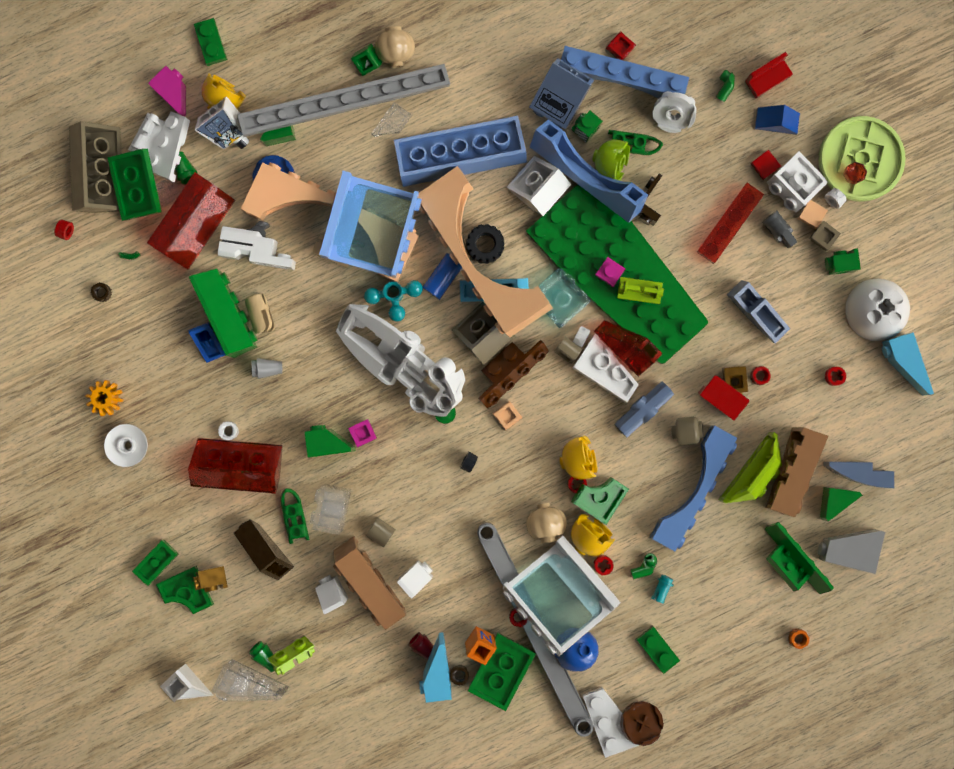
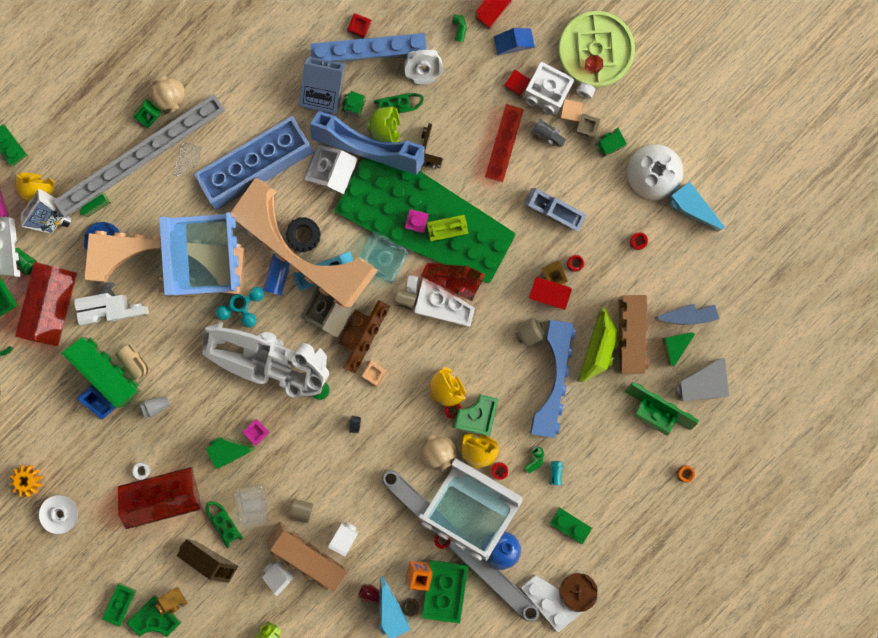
camera: 20 degrees left, 0 degrees up
sand blue piece [614,381,675,438] -> none

